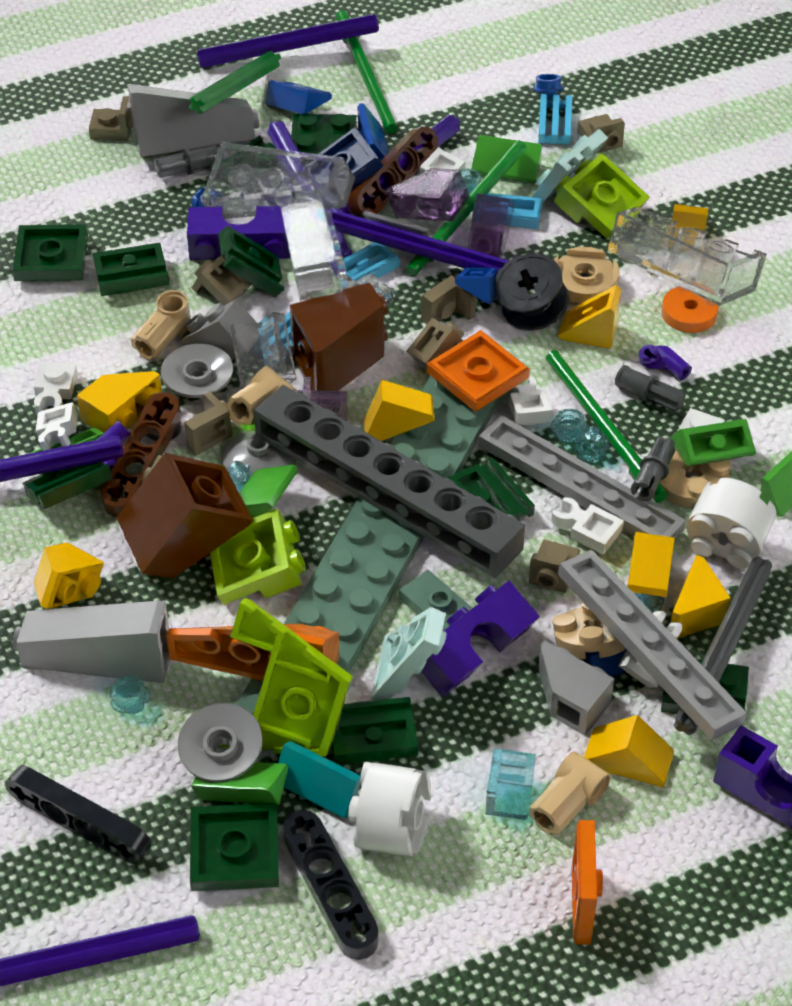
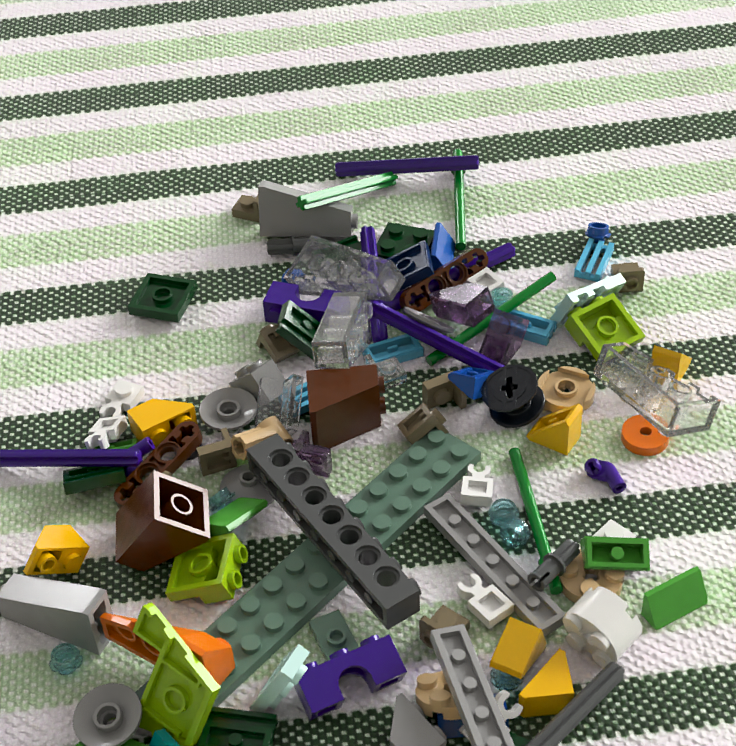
camera: 20 degrees right, 5 degrees down
dark green plate [93,242,169,296] -> none
tan piece [131,290,191,360] -> none
blue slope [266,80,332,114] -> none
yellow slope [364,380,435,441] -> none
orange plate [427,330,530,412] -> none
dark green plate [447,458,535,522] -> none
bright green slope [471,135,542,183] -> none
dark grey axle [615,365,686,411] -> none

